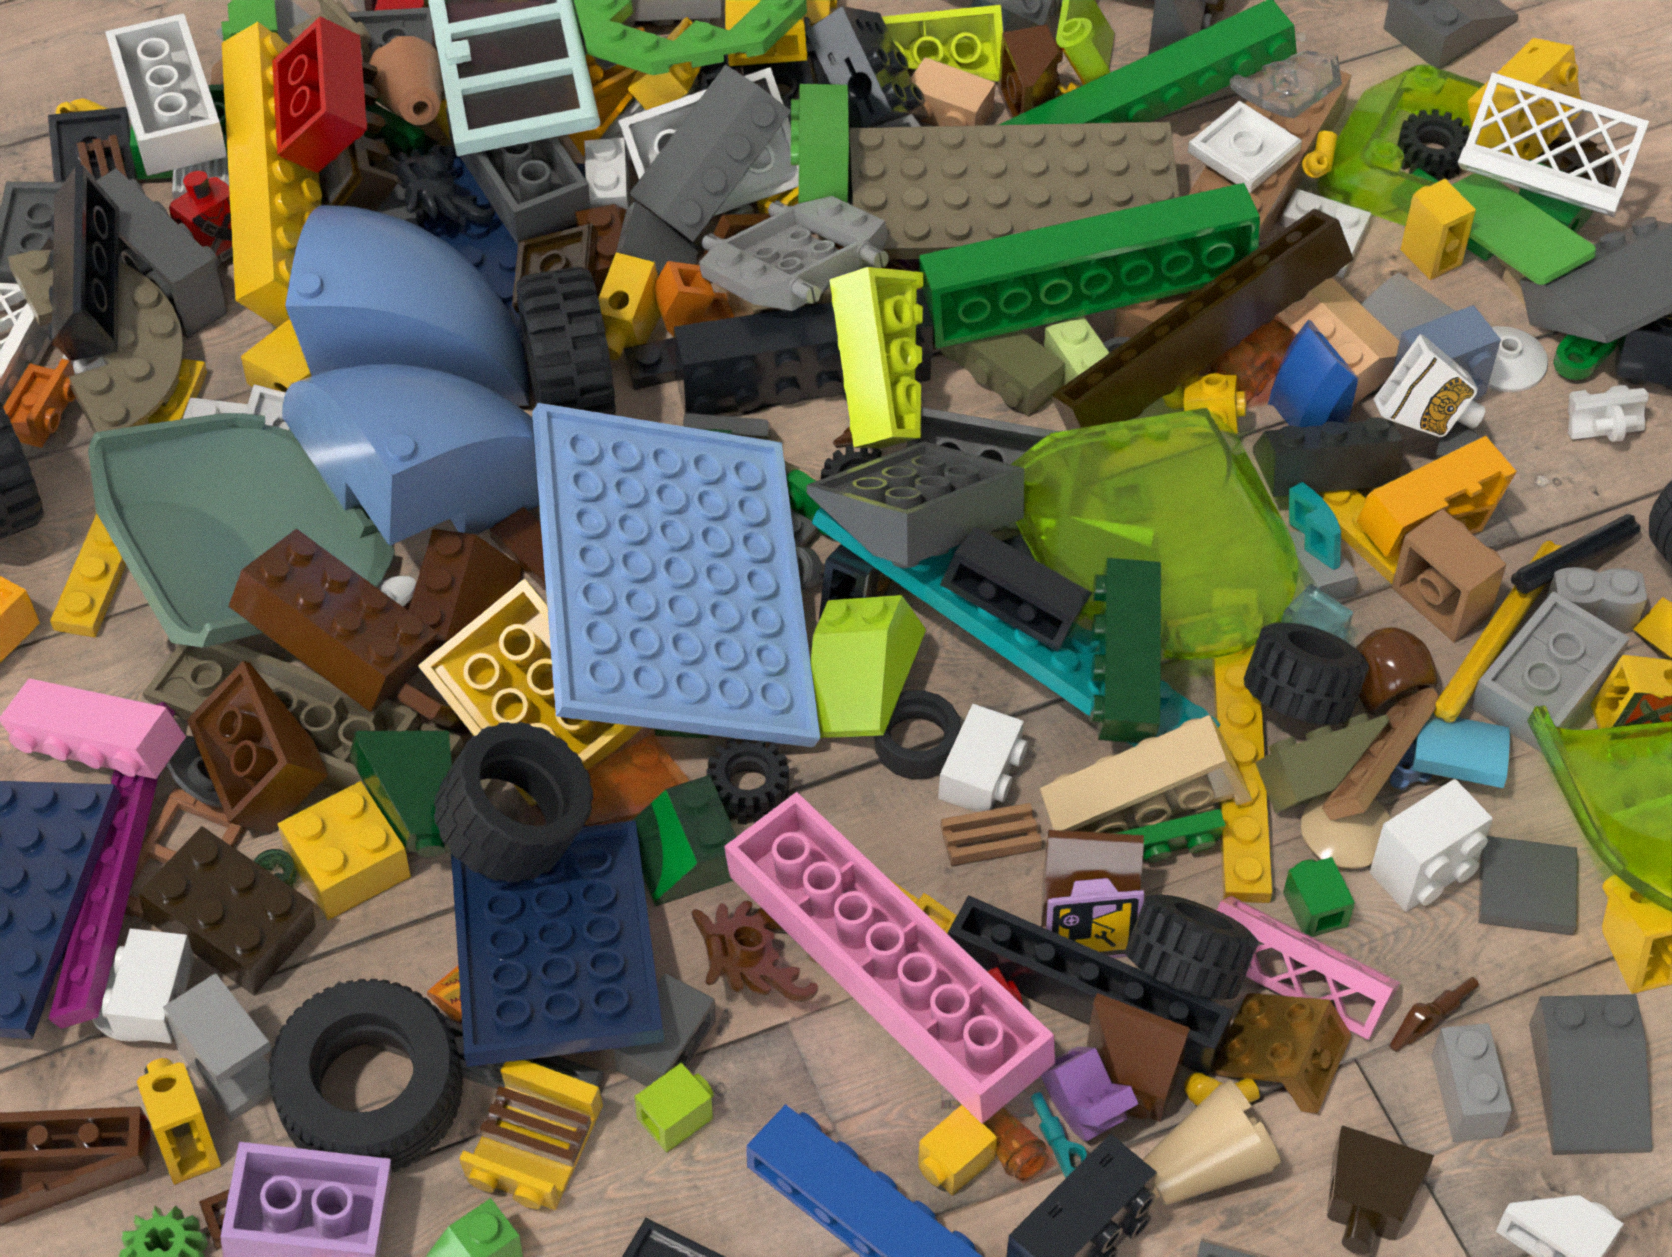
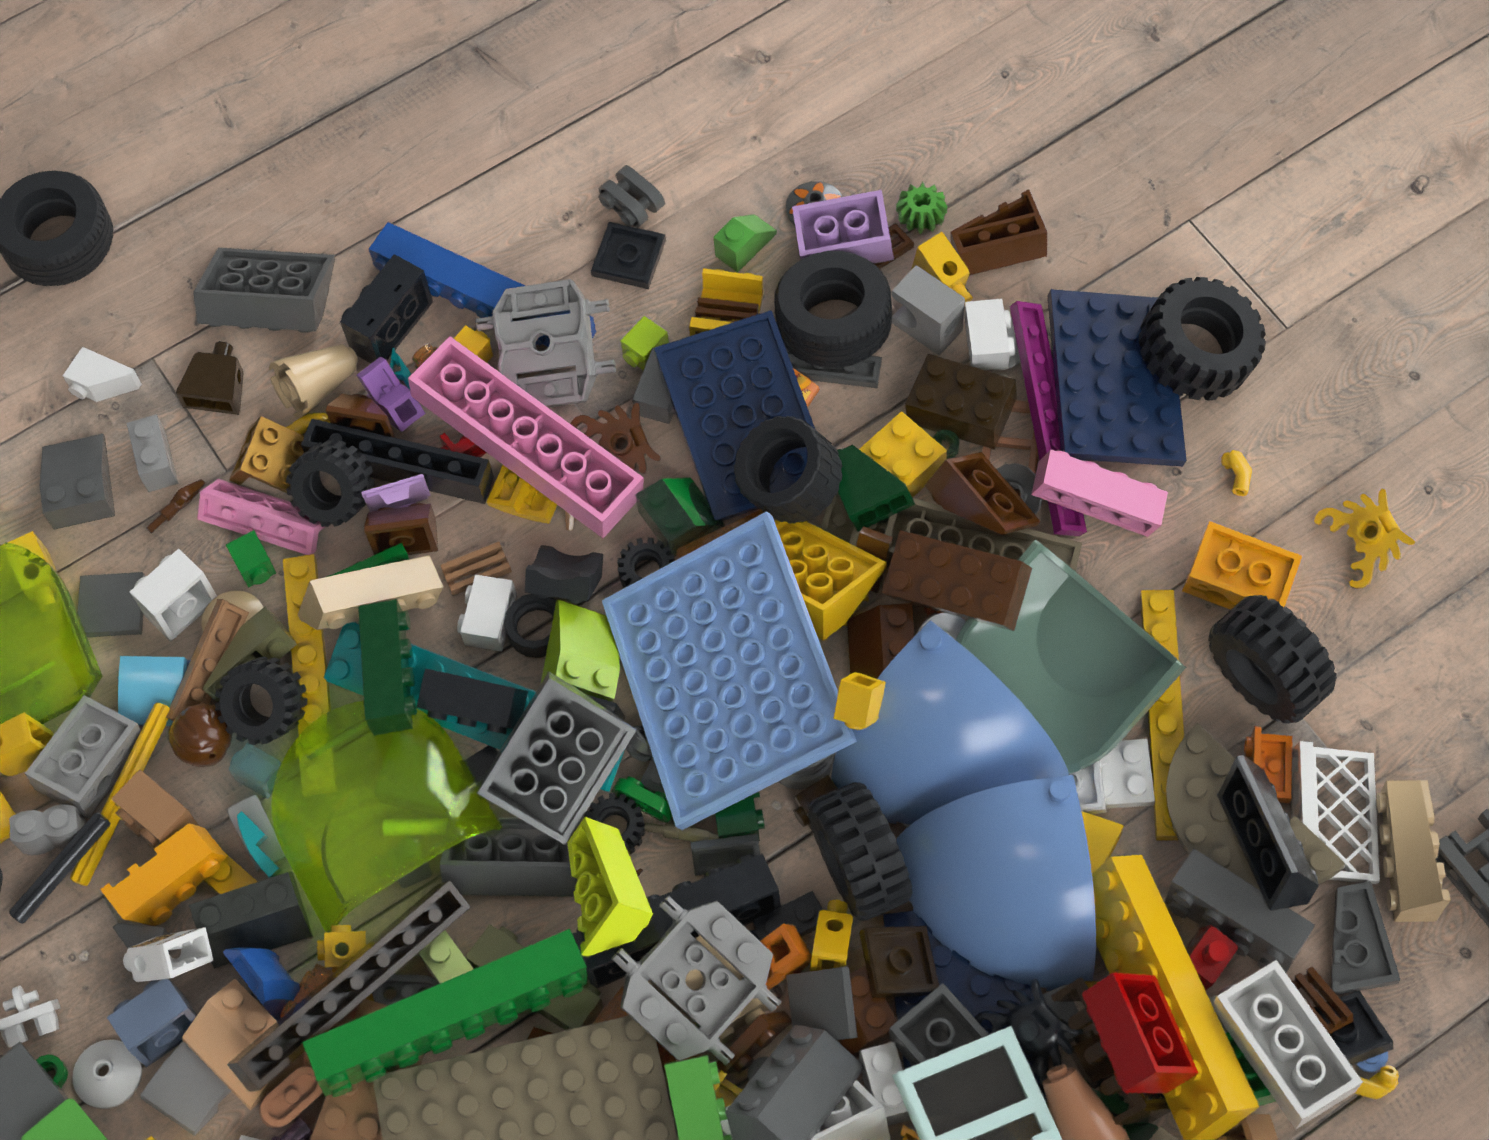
camera: 175 degrees right, 10 degrees up
none -> light grey piece [476,279,616,408]
none -> black brick [525,545,603,603]
none -> yellow brick [833,672,886,730]

